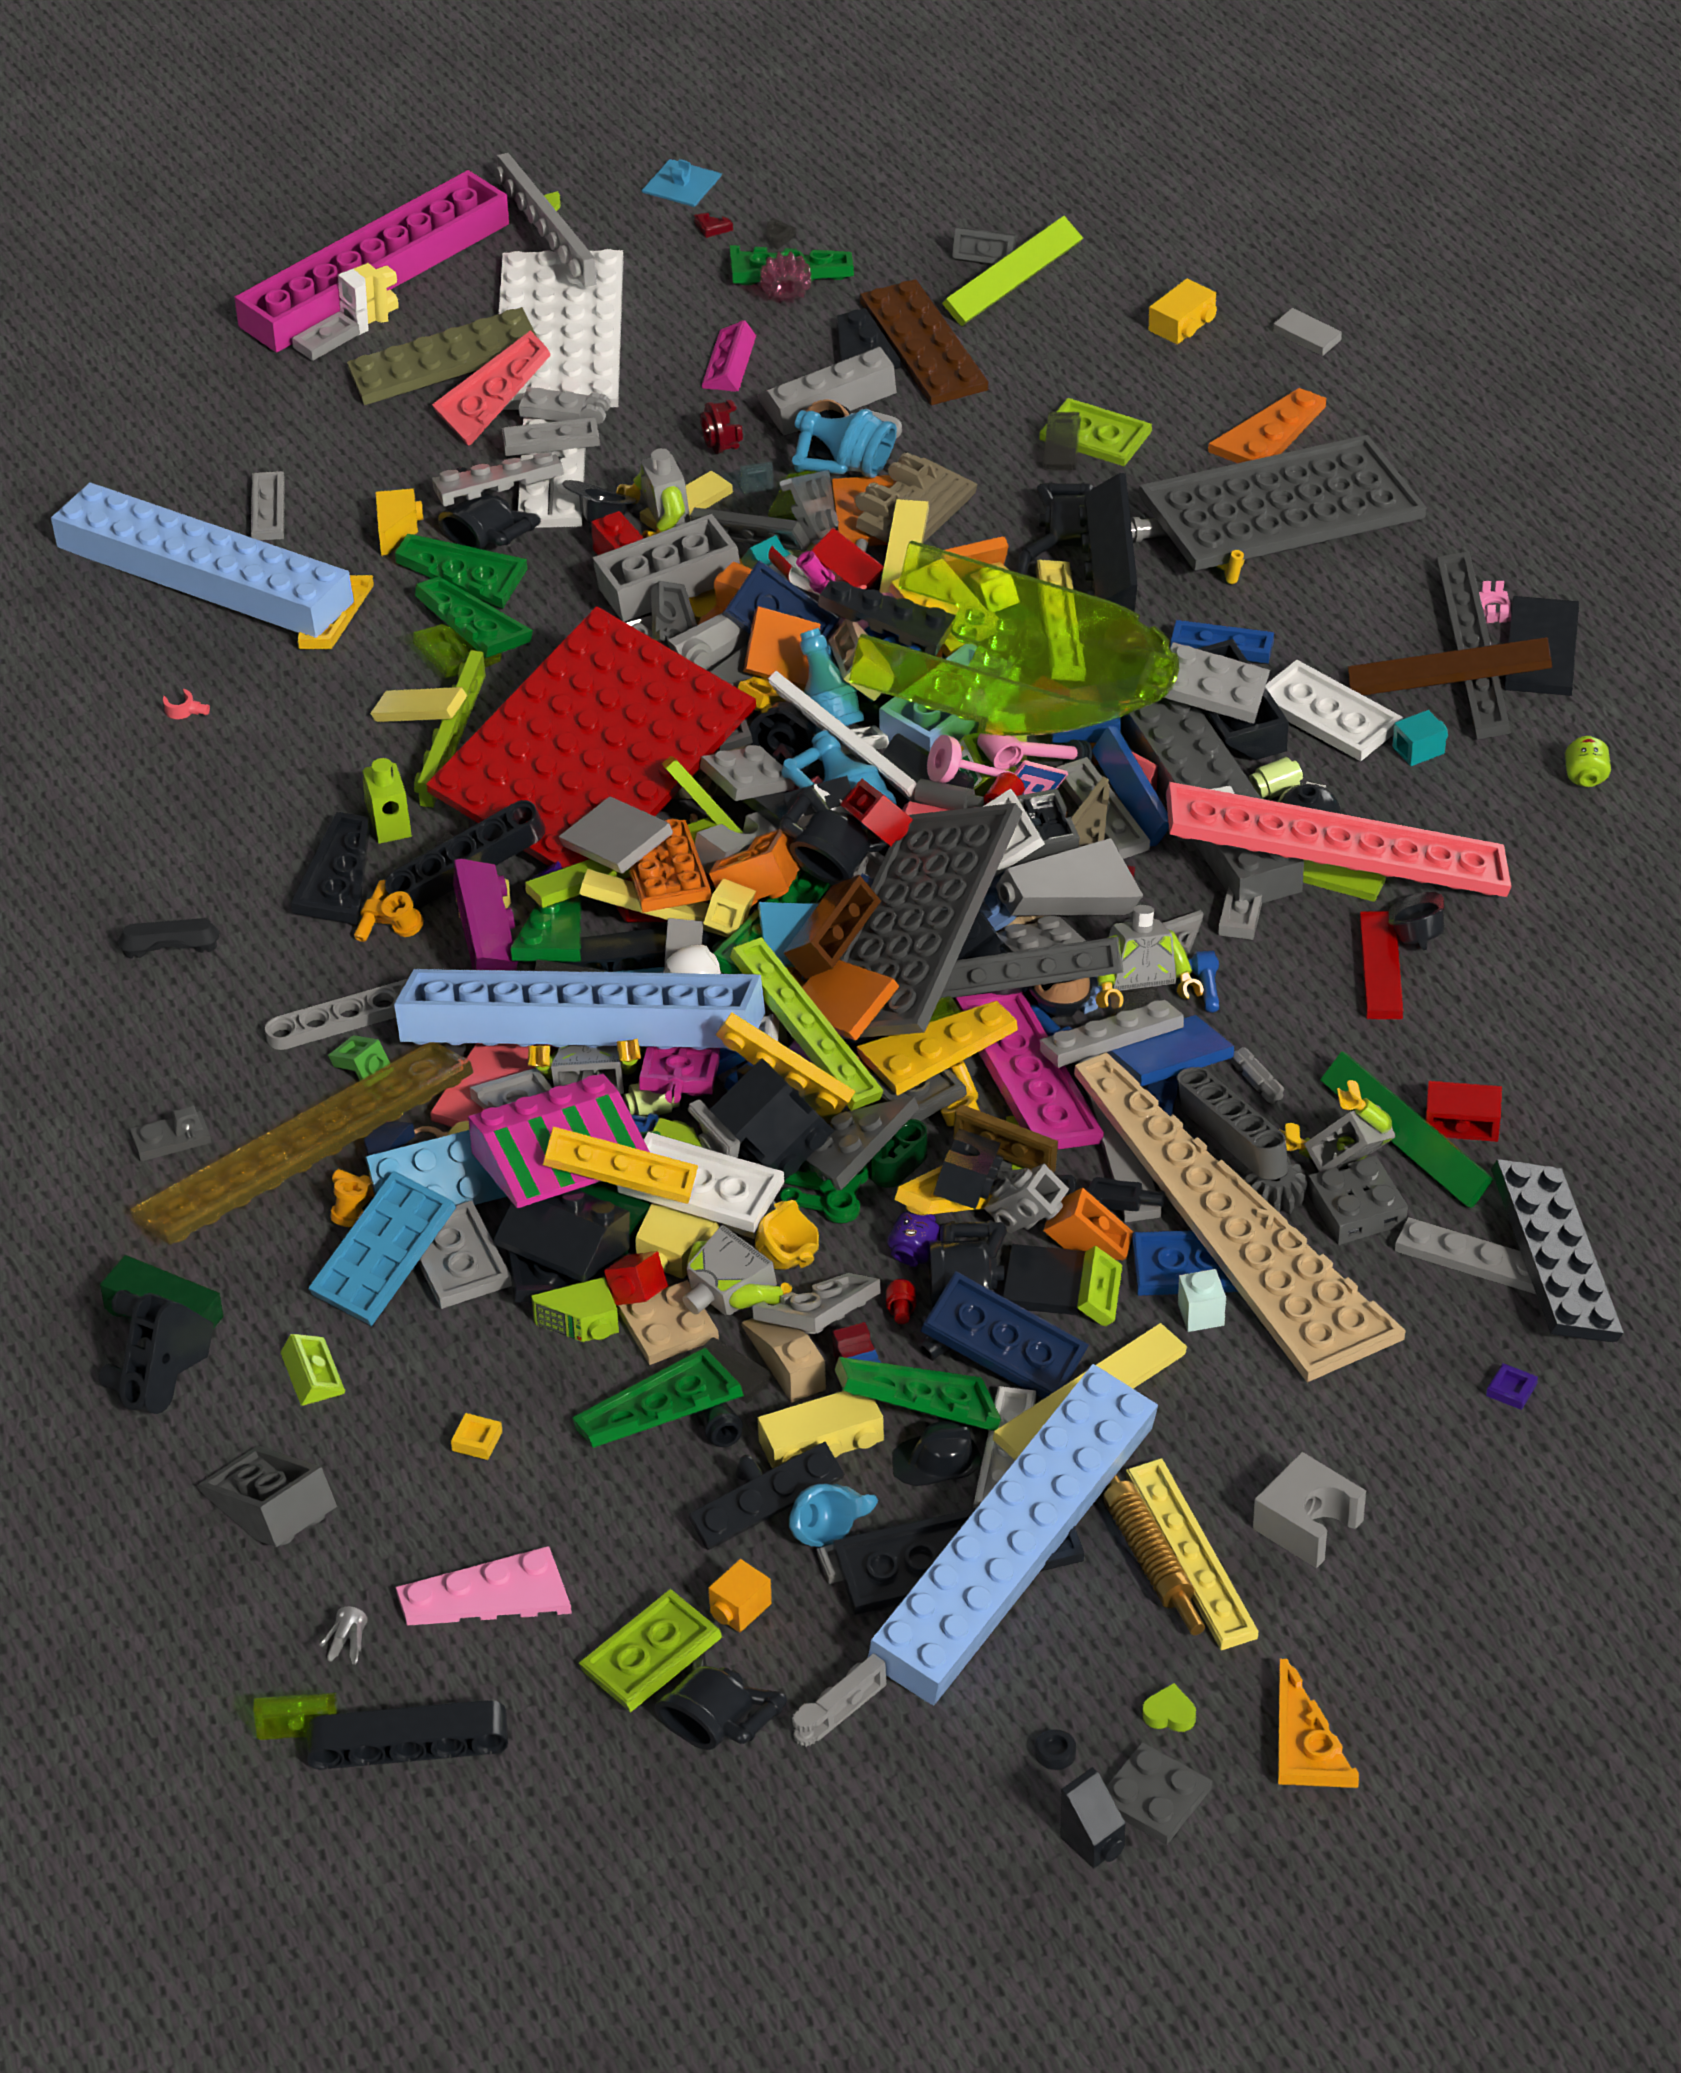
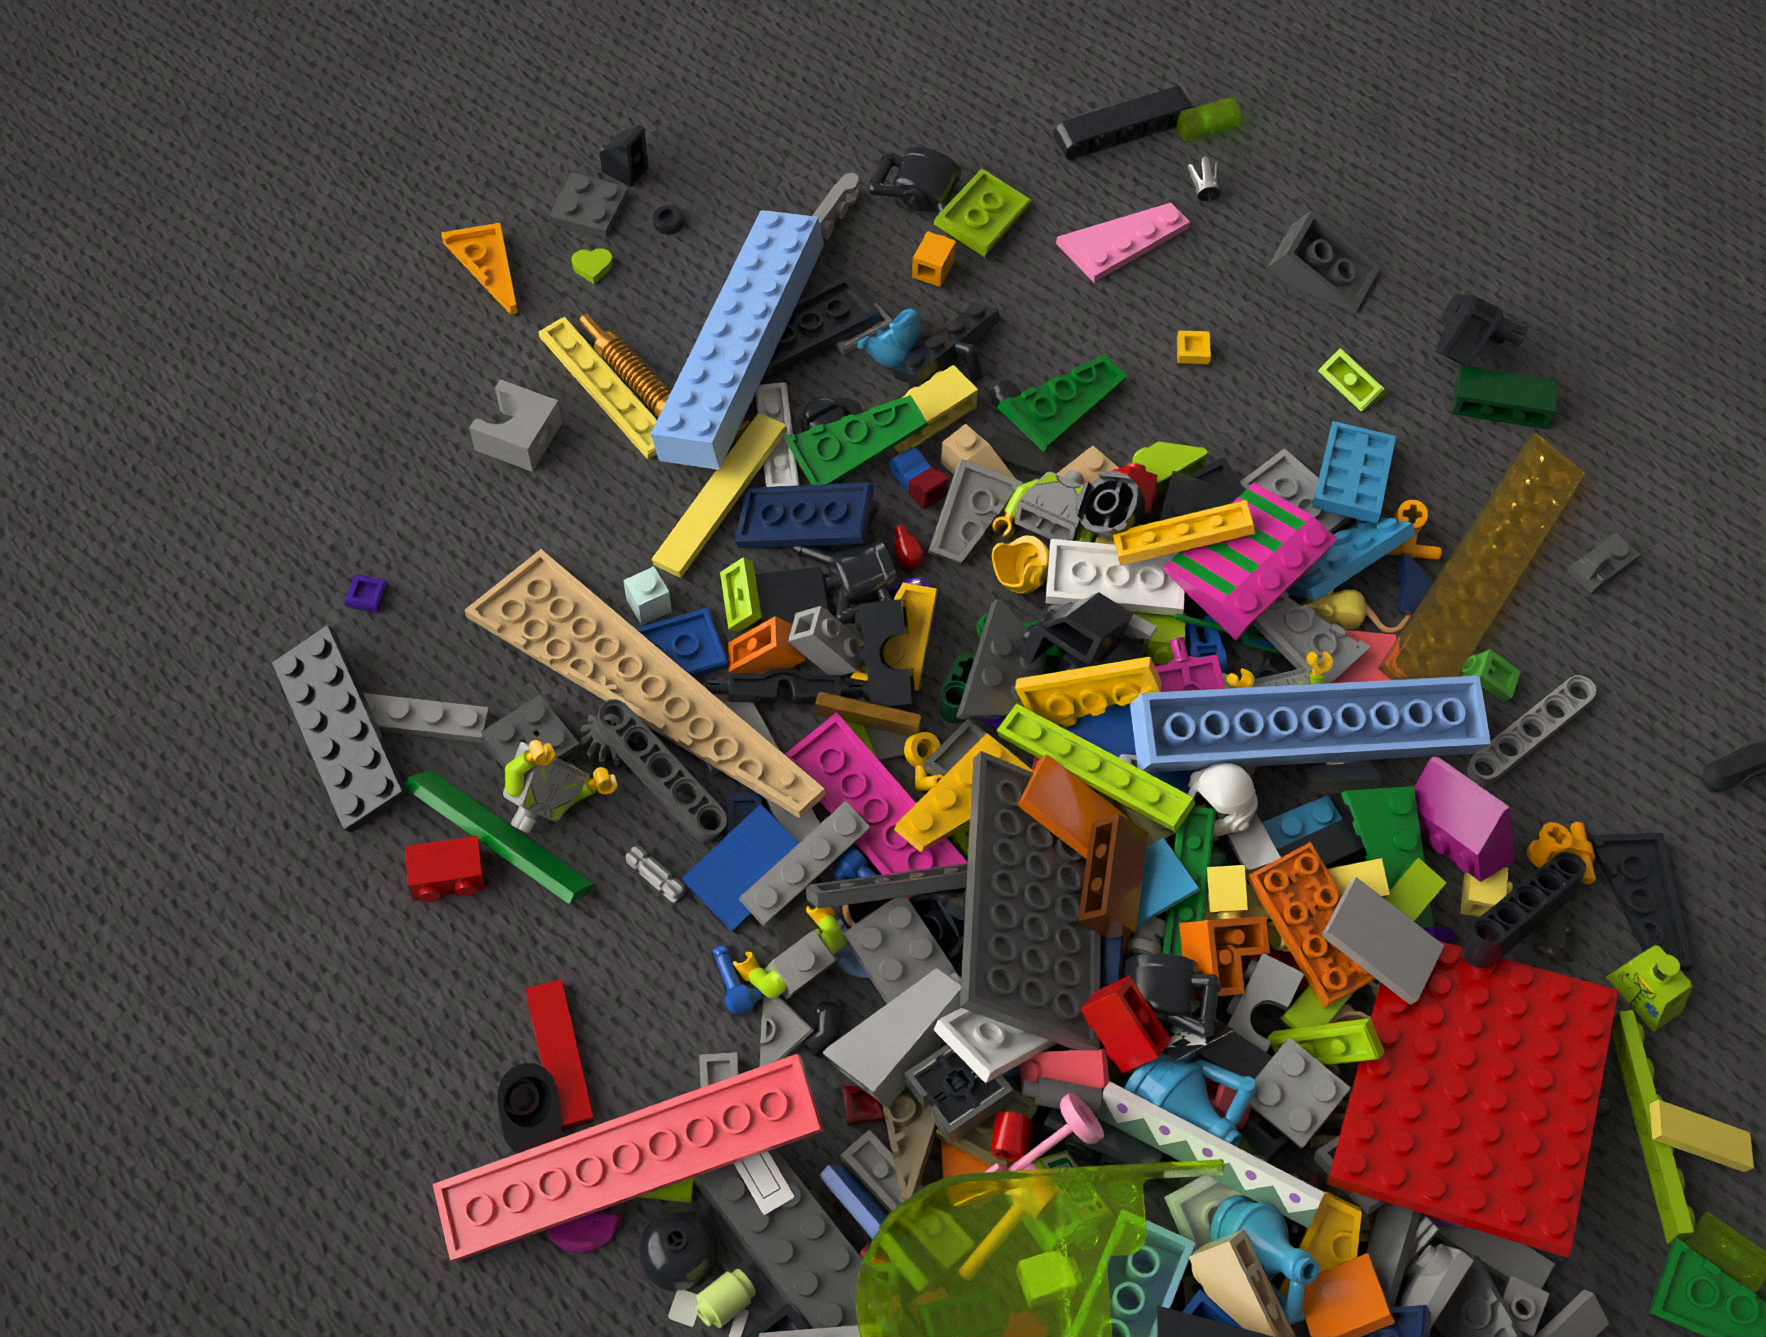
camera: 160 degrees right, 15 degrees up
none -> black cylinder [1075,471,1146,541]

